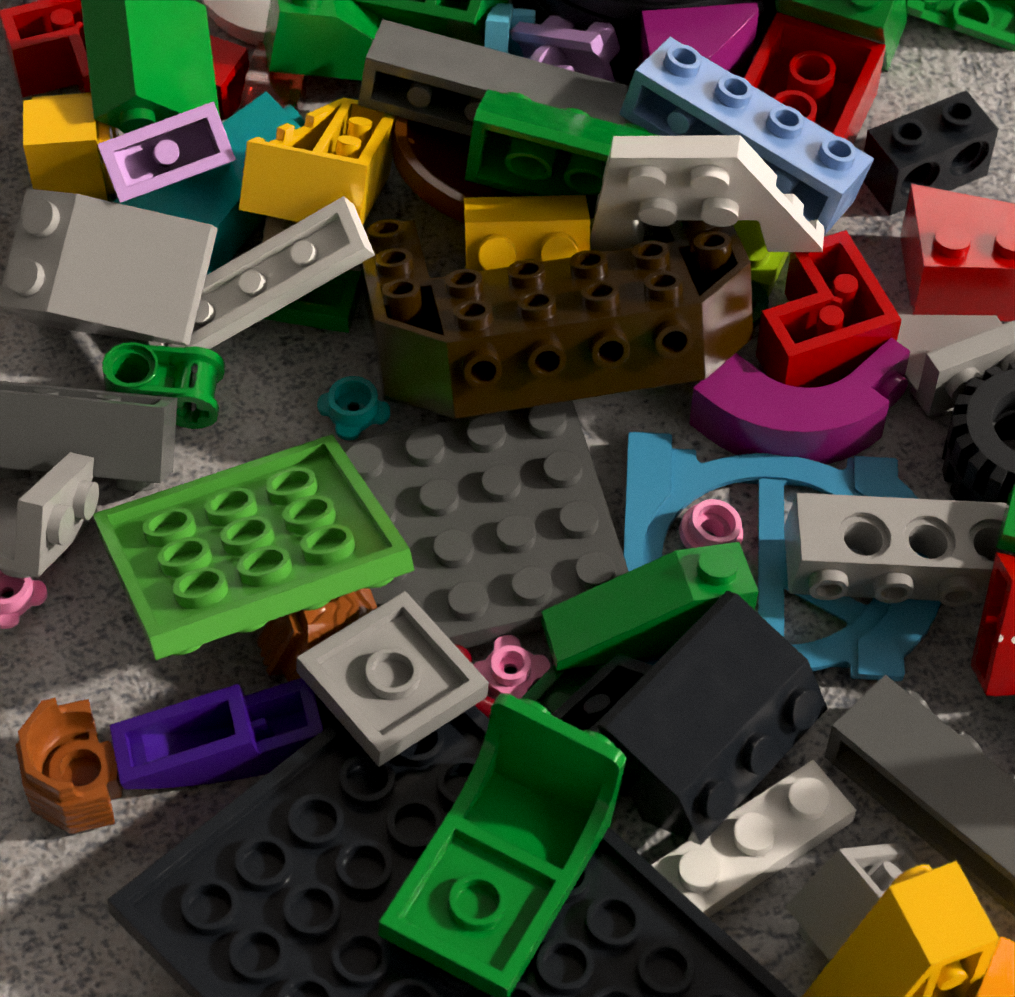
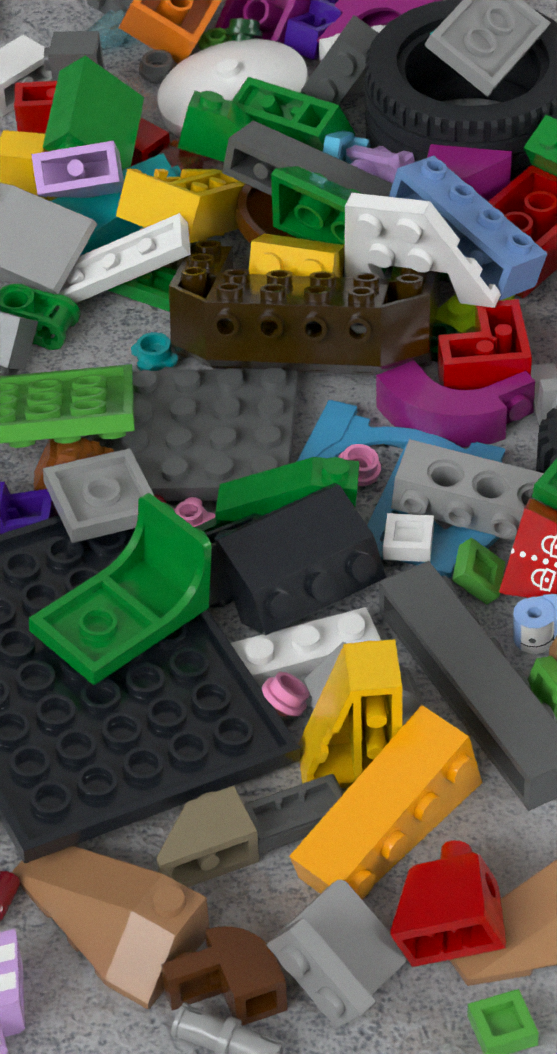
camera: 20 degrees right, 10 degrees down
none -> bright pink plate [262,672,309,717]
none -> white plate [383,513,434,562]
none -> bright green plate [452,537,506,605]

